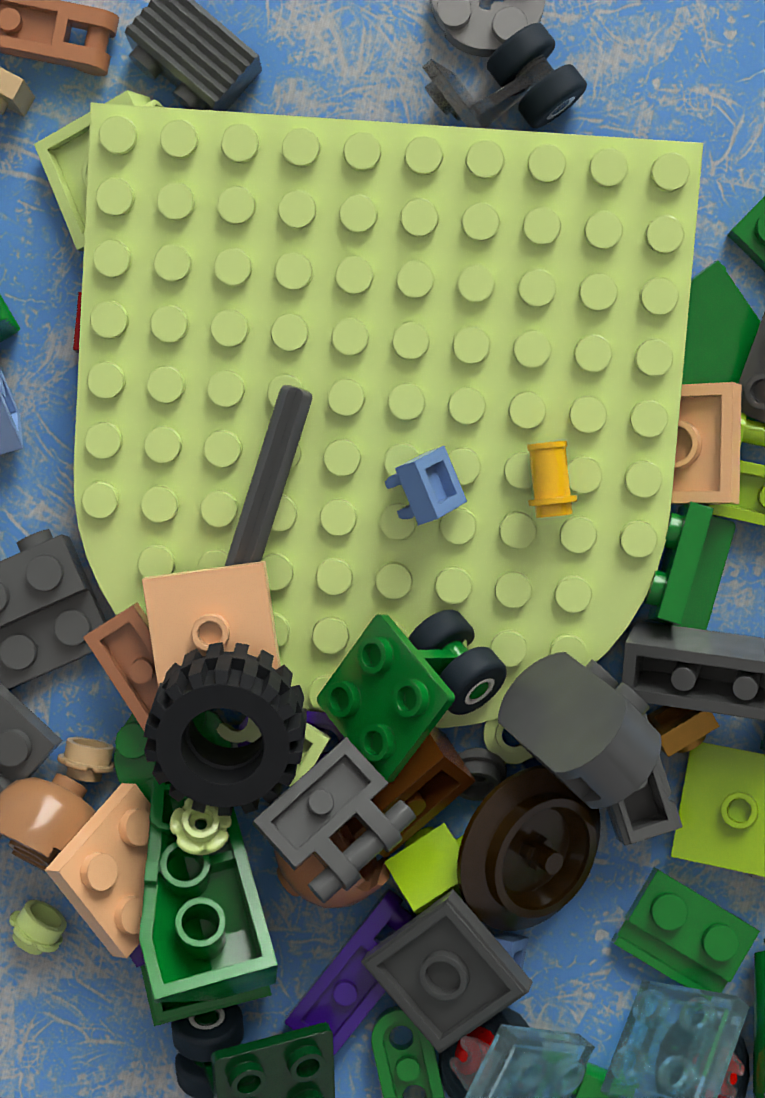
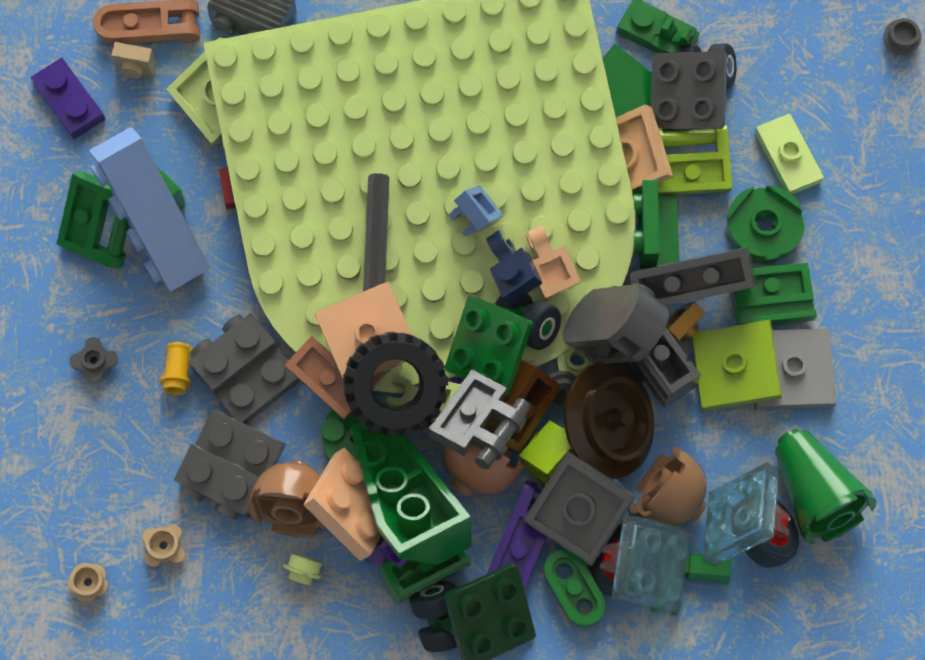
camera: 20 degrees left, 15 degrees down
tan plate [57,737,115,782] -> none
yellowish green plate [170,798,231,855] -> none
yellow pin [527,440,577,518] -> none
green plate [611,867,760,1006] -> none
none -> dark blue plate [486,230,543,305]
none -> light nougat plate [525,226,581,300]
none -> medium nougat cylinder [630,447,707,530]

